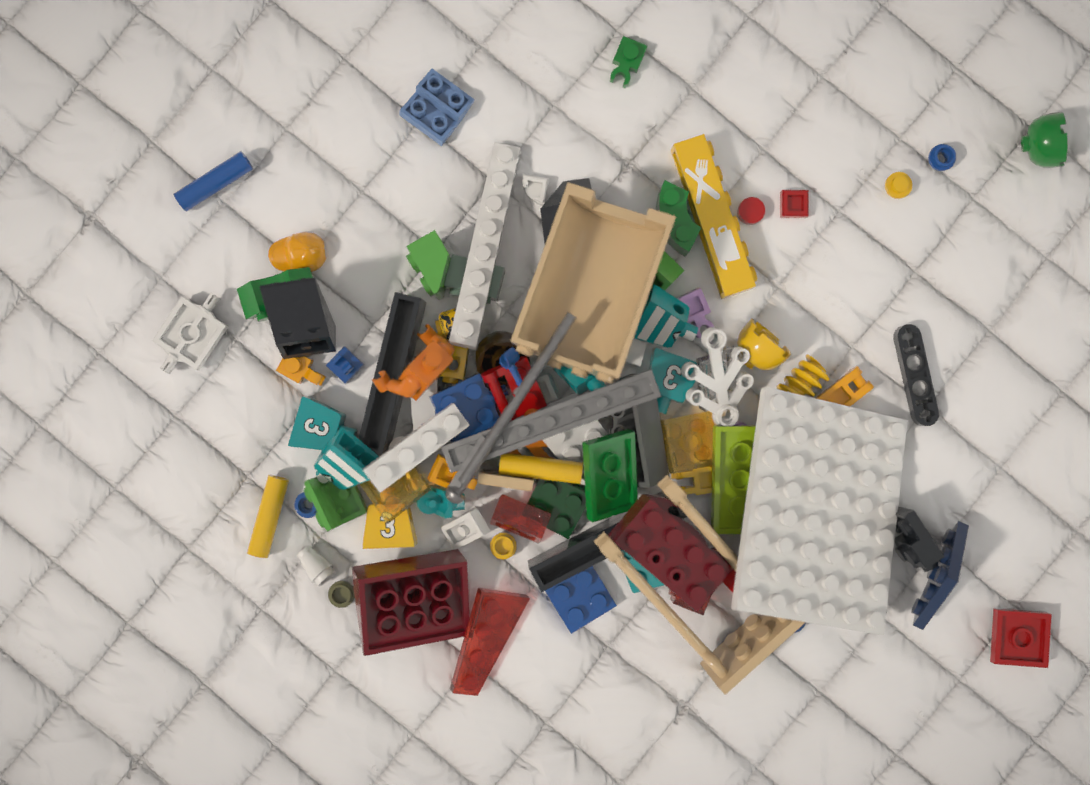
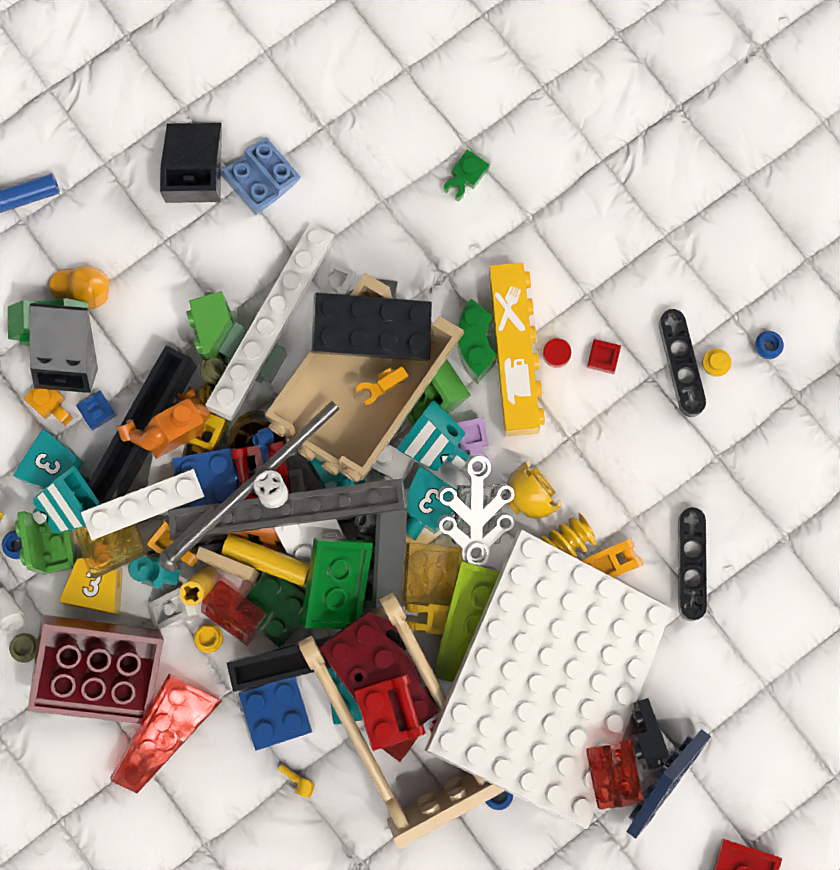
camera: 15 degrees right, 10 degrees down
none -> black slope [160,123,222,203]
none -> yellow piece [179,566,219,606]
none -> olive plate [199,357,226,385]
none -> white wheel [254,470,288,508]
none -> yellow hand [278,764,314,798]
none -> black plate [311,292,432,361]
none -> red plate [354,674,426,751]
none -> light orange plate [355,366,408,406]
none -> clear red bracket [586,739,643,809]
none -> black beam [659,309,706,417]

